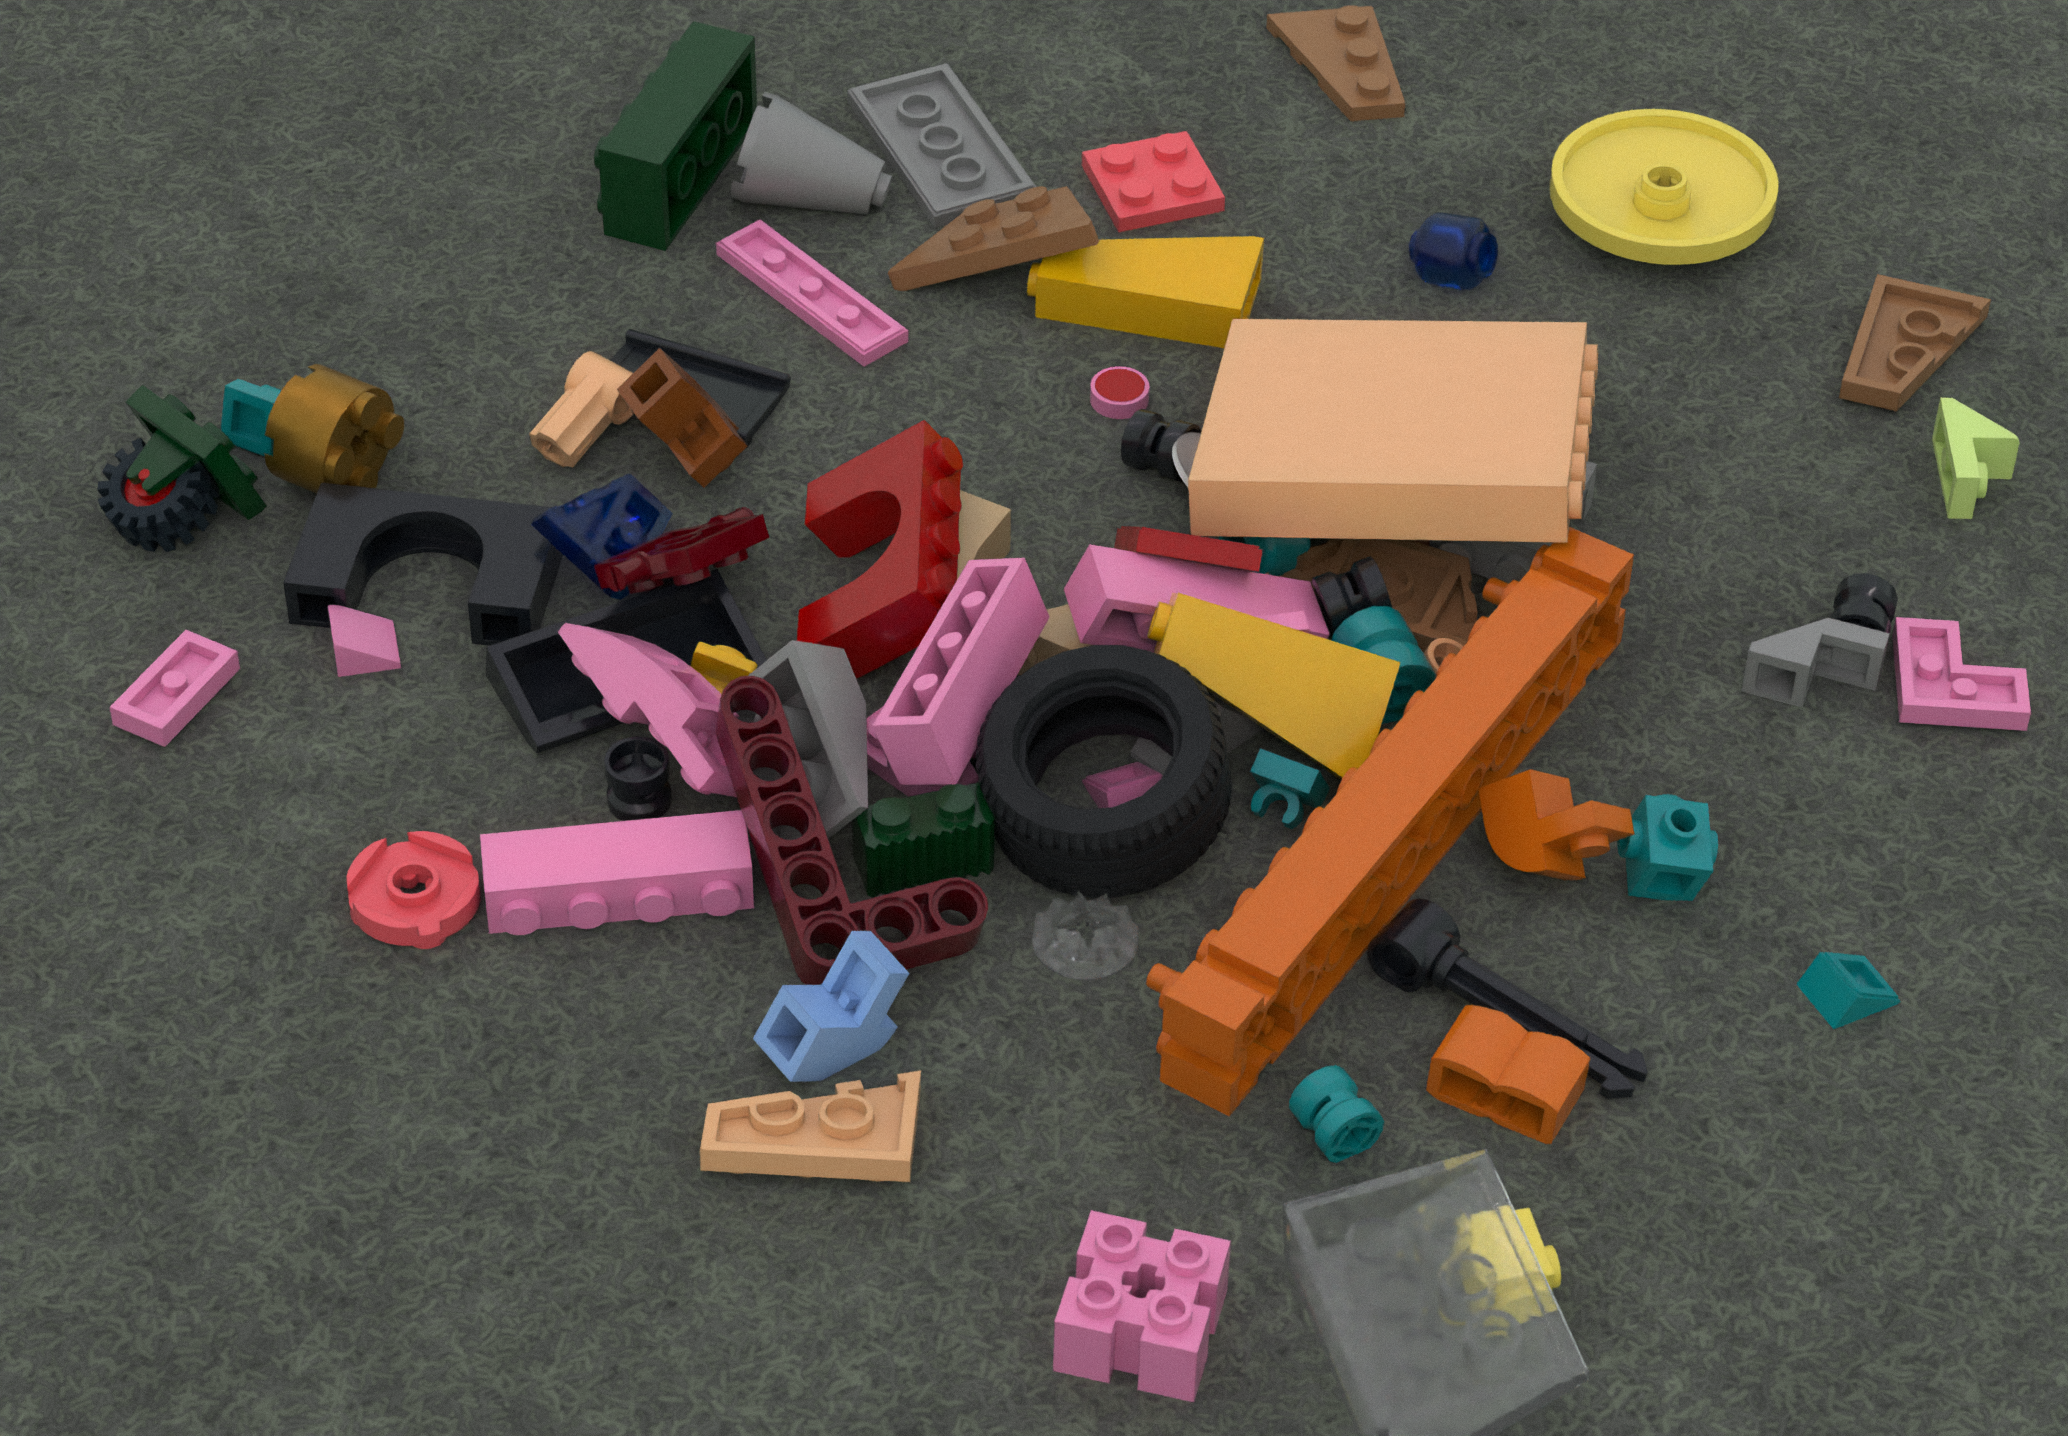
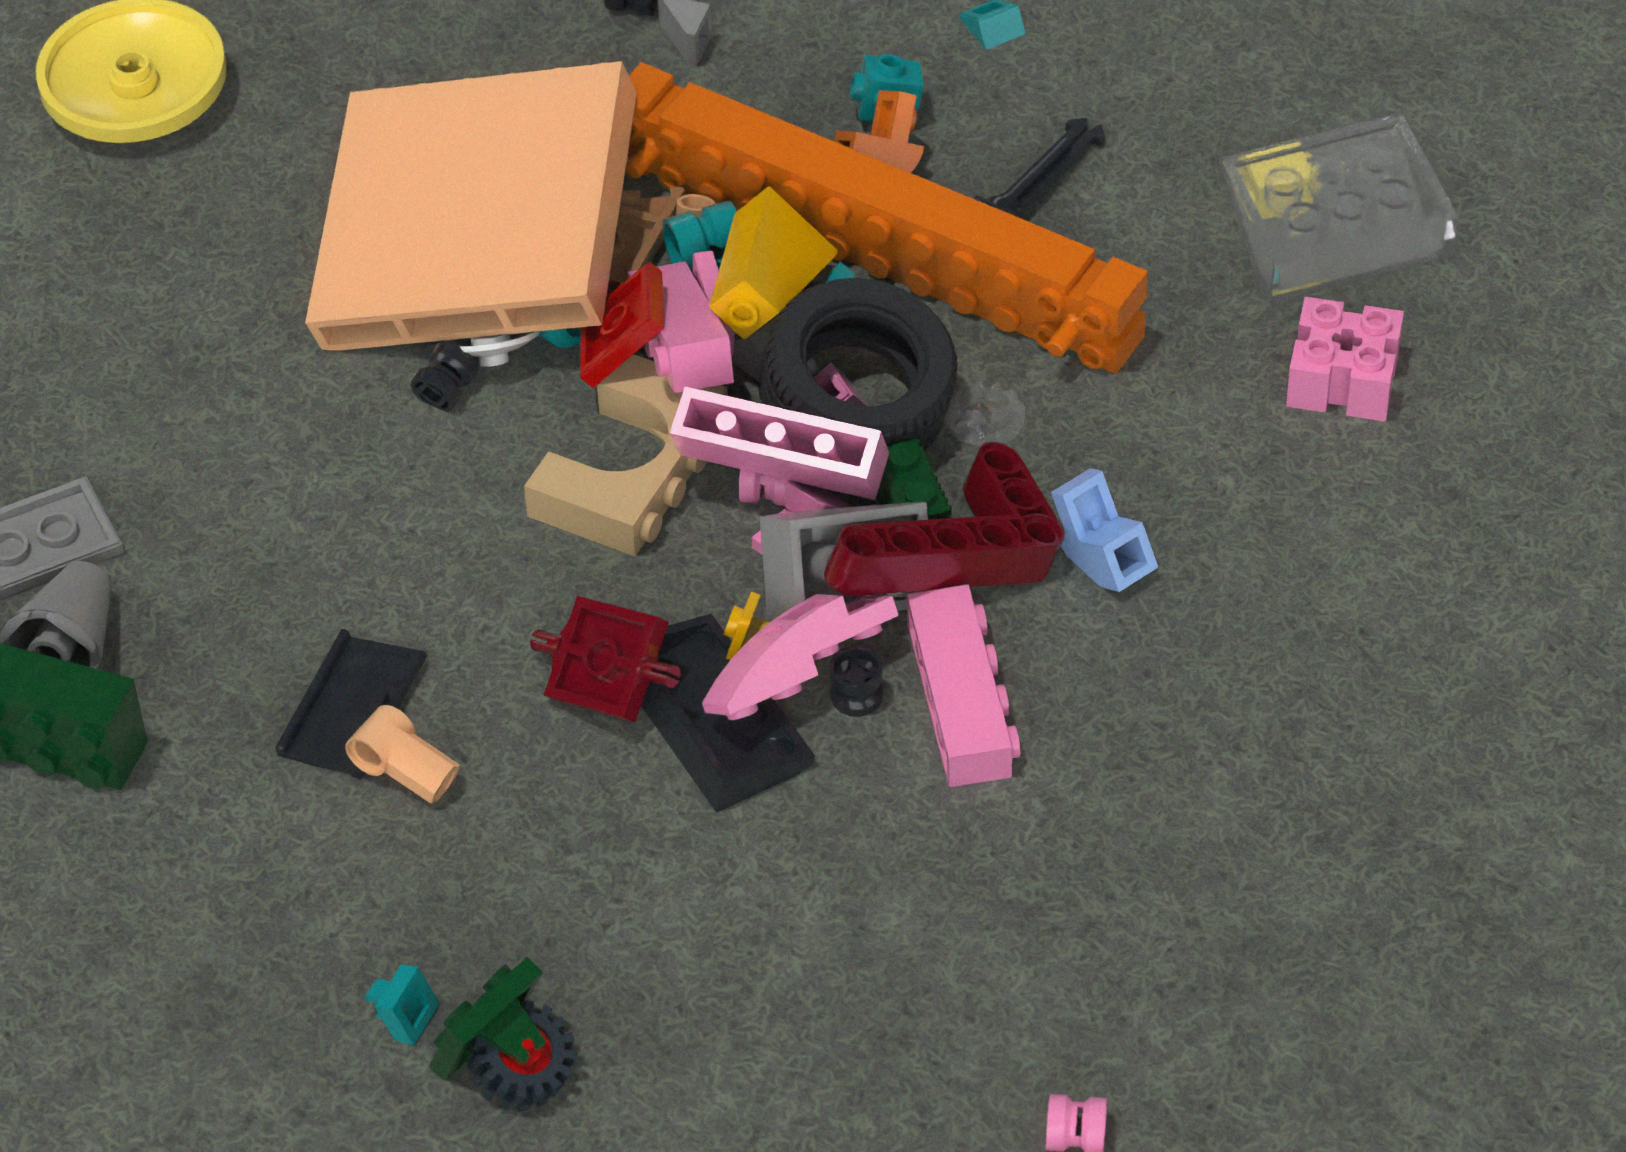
camera: 90 degrees left, 5 degrees up
bright pink plate [110,630,240,747] -> none
pearl gold brick [264,364,405,494] -> none
black arch [283,483,565,646] -> none
bright pink slope [328,605,401,677] -> none
coral plate [347,831,481,949] -> none
clear blue wing [531,473,673,600] -> none
dark orange brick [617,348,747,488] -> none
light nougat wing [700,1070,921,1182] -> none
bright pink tile [716,220,908,367] -> none
red arch [797,420,963,679] -> none
medium nougat wing [888,186,1099,291] -> none
yellow slope [1027,236,1264,348] -> none
coral plate [1082,131,1225,232] -> none
tile [1090,366,1149,419] -> none
teal wheel [1289,1065,1384,1163] -> none
black wheel [1312,556,1392,635] -> none
clear blue head [1409,212,1498,290] -> none
orange brick [1426,1005,1591,1144] -> none

